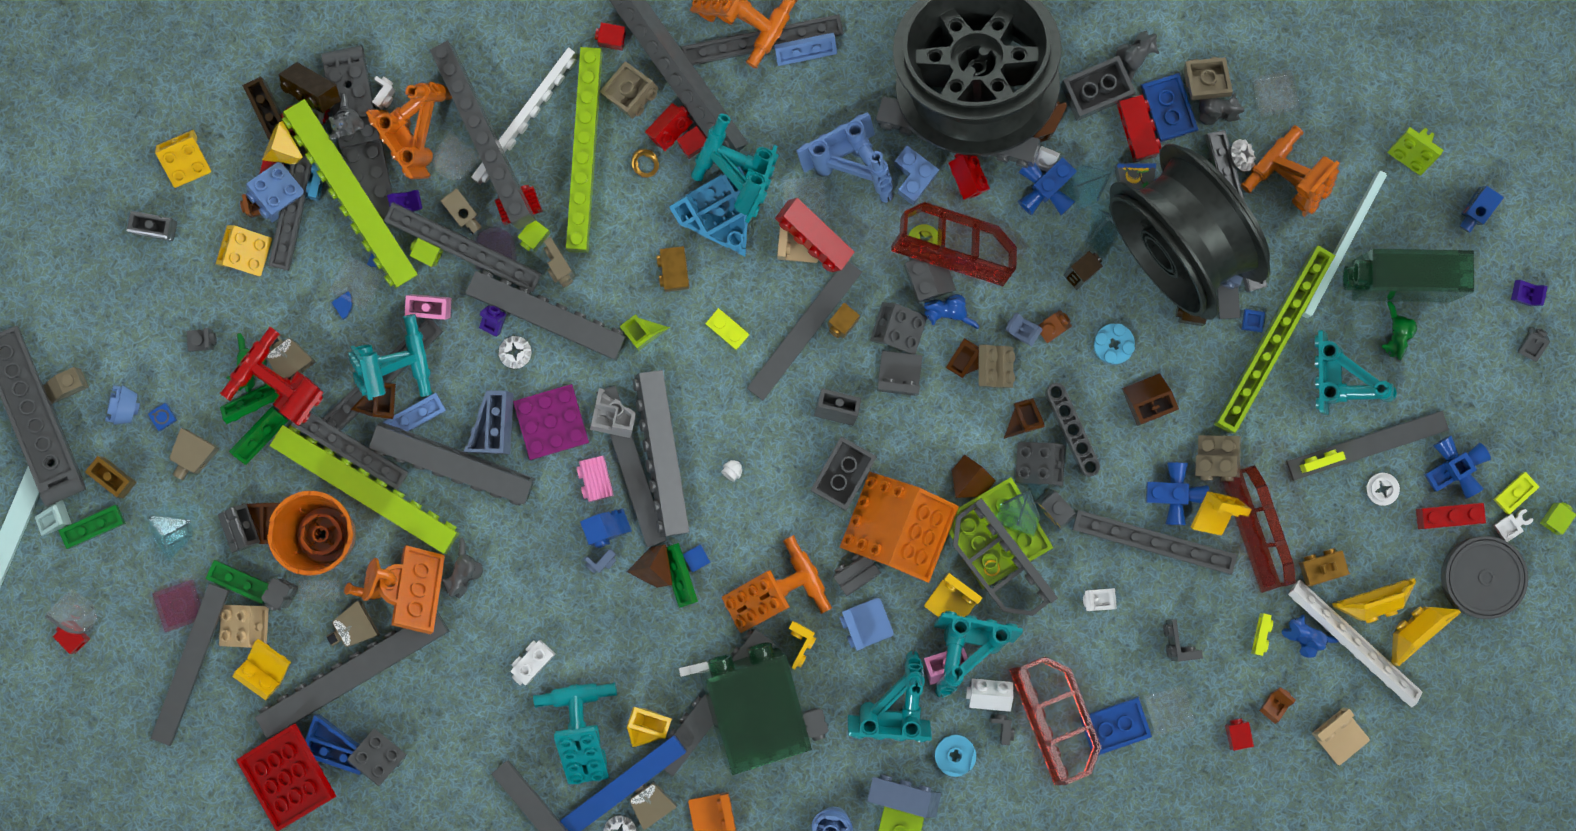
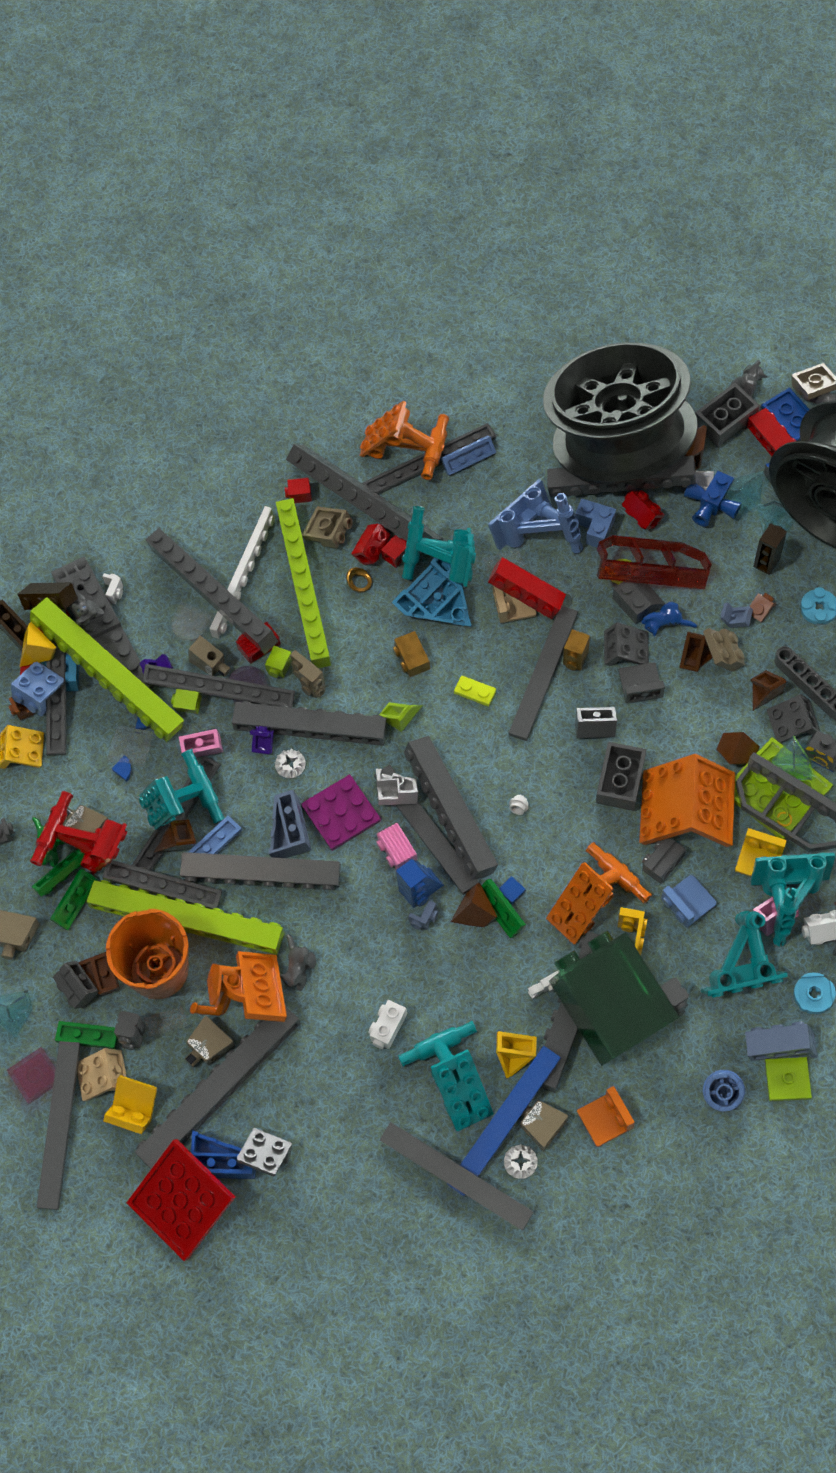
camera: 10 degrees left, 20 degrees down
orange plate [366,82,452,179] -> none

